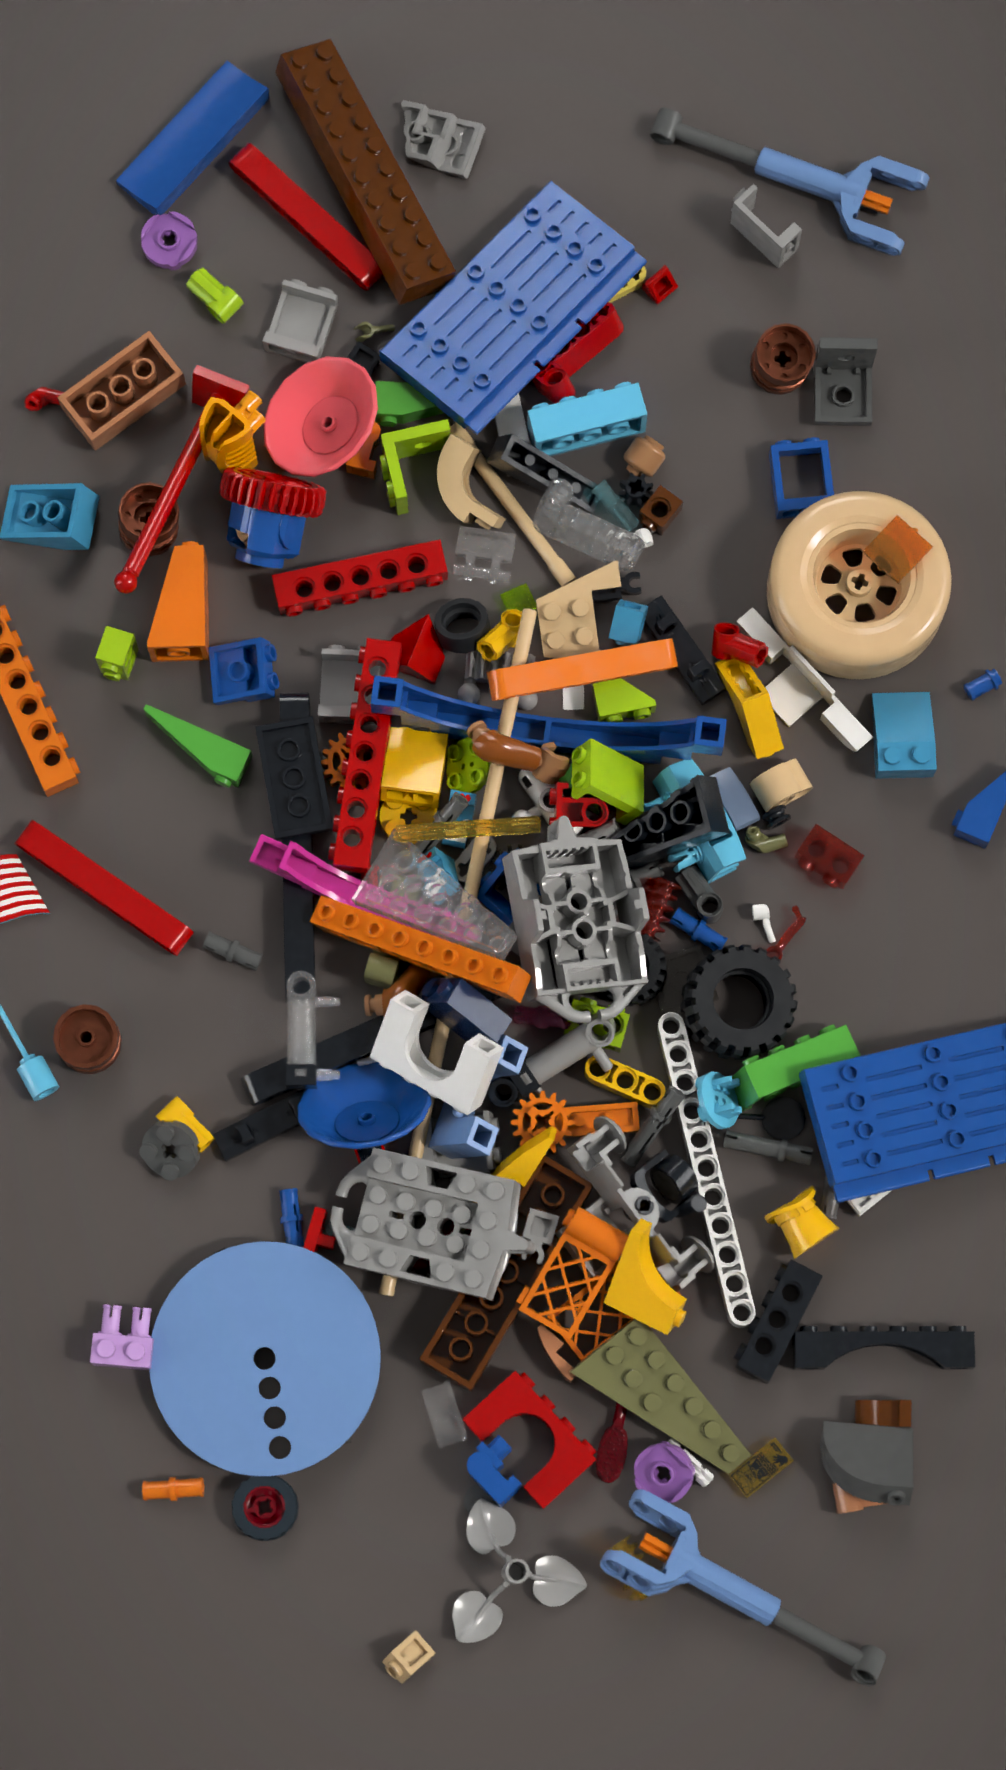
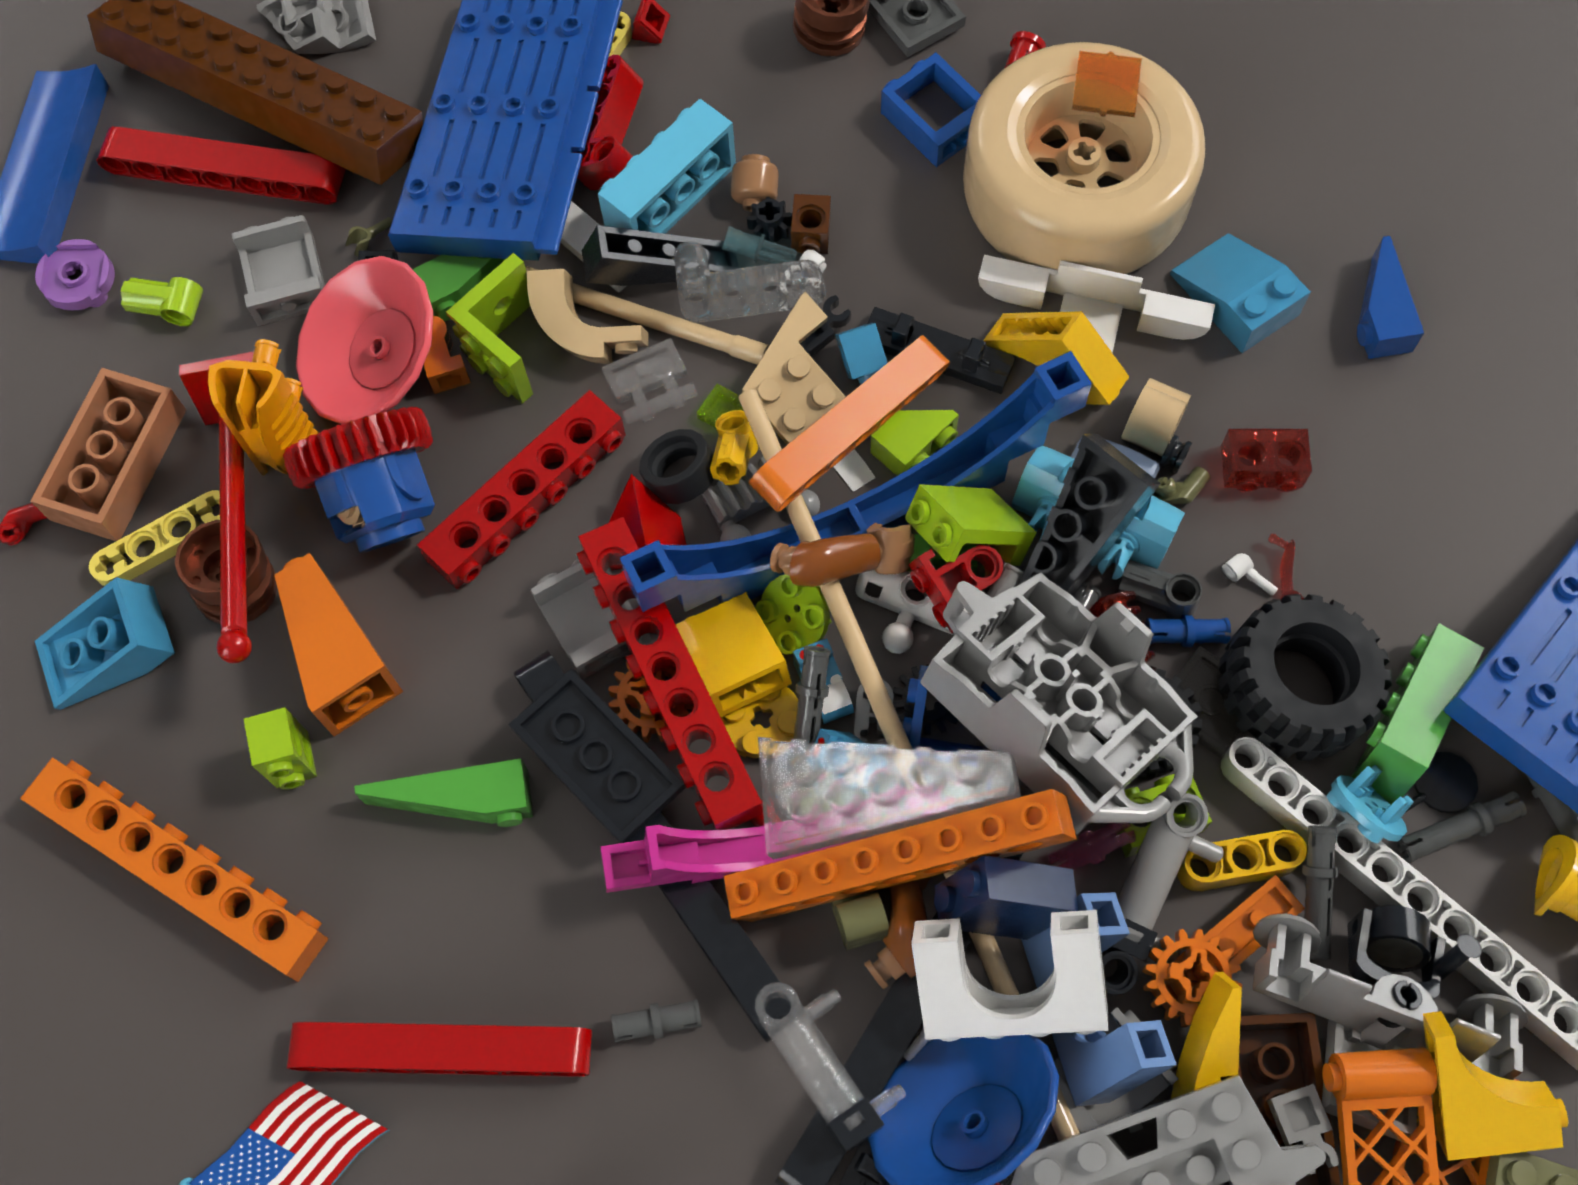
camera: 30 degrees left, 10 degrees down
blue plate [209,637,279,705] -> none
clear yellow axle [396,816,541,842] -> none
red piece [712,622,769,668] -> none
blue pin [963,669,1002,701] -> none
none -> light yellow beam [89,490,220,586]
none -> red bush [1005,31,1046,68]

